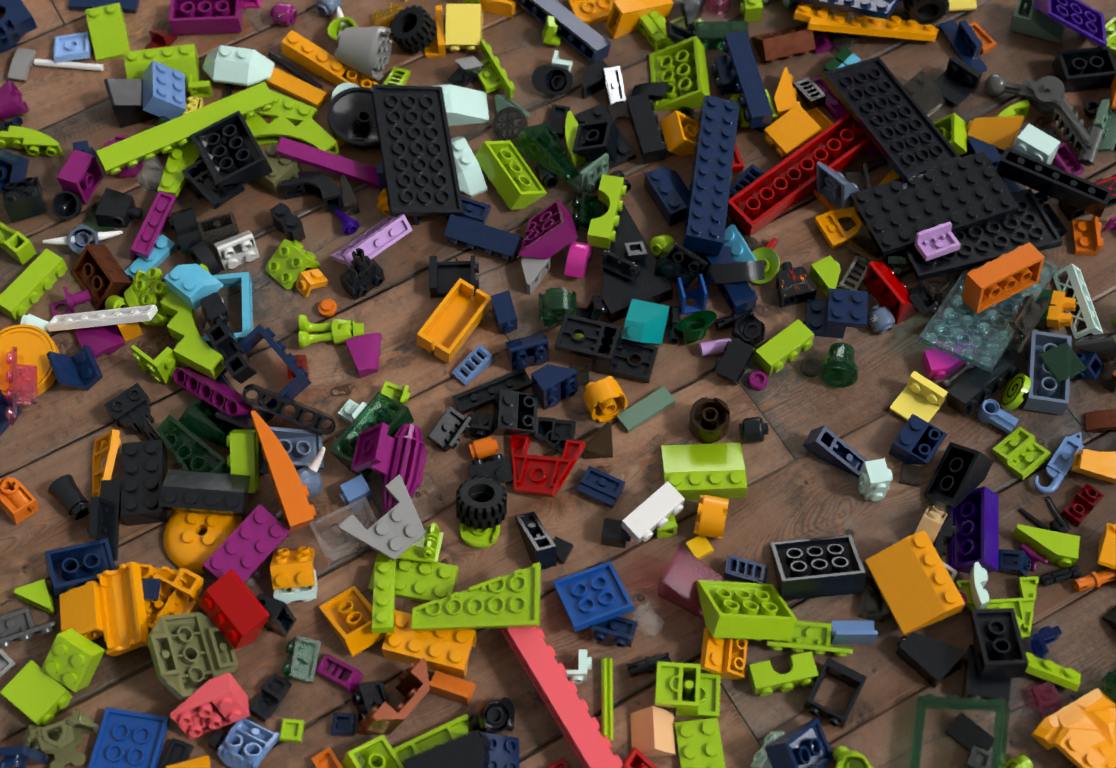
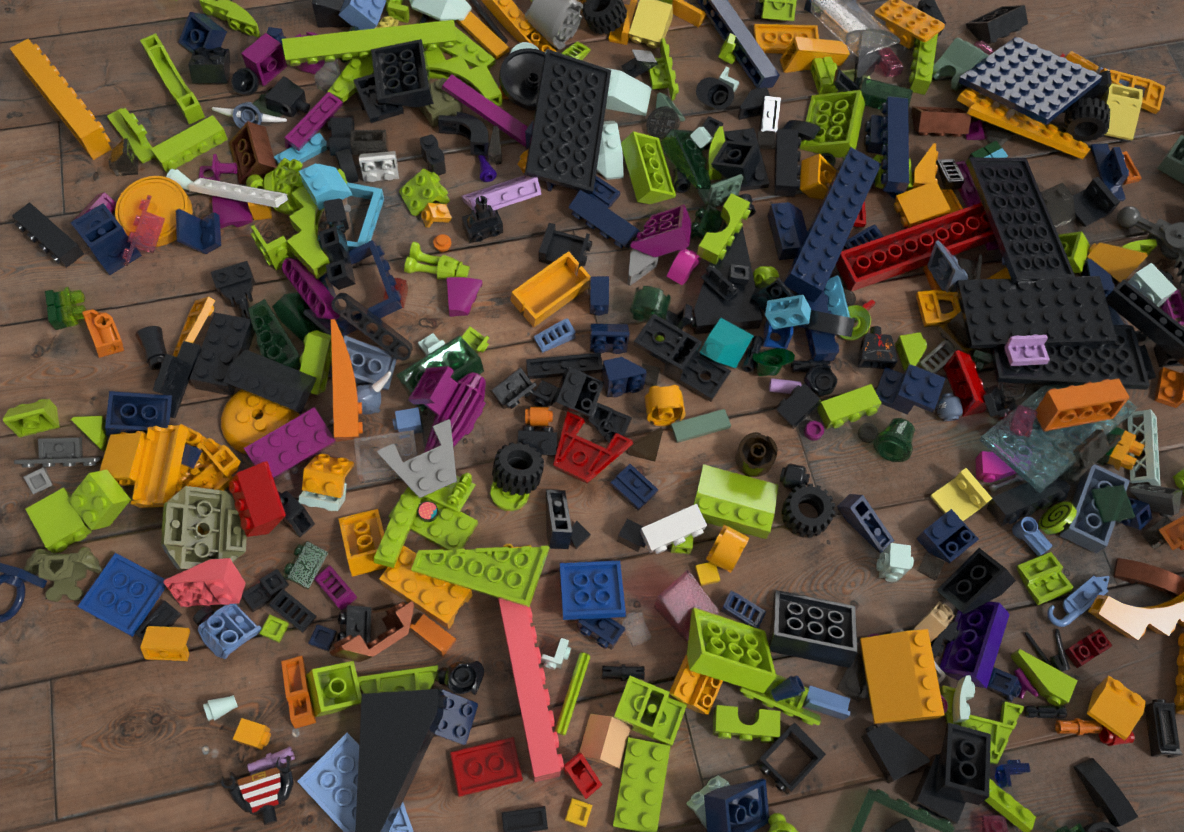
camera: 10 degrees right, 5 degrees up
none -> black slope [269,589,317,633]
none -> tile [418,501,438,522]
none -> light aqua slope [690,127,713,148]
none -> medium azure brick [765,295,811,329]
none -> dark blue cone [771,675,805,702]
none -> black tyre [781,483,835,538]
none -> clear pink bracket [1010,405,1037,437]

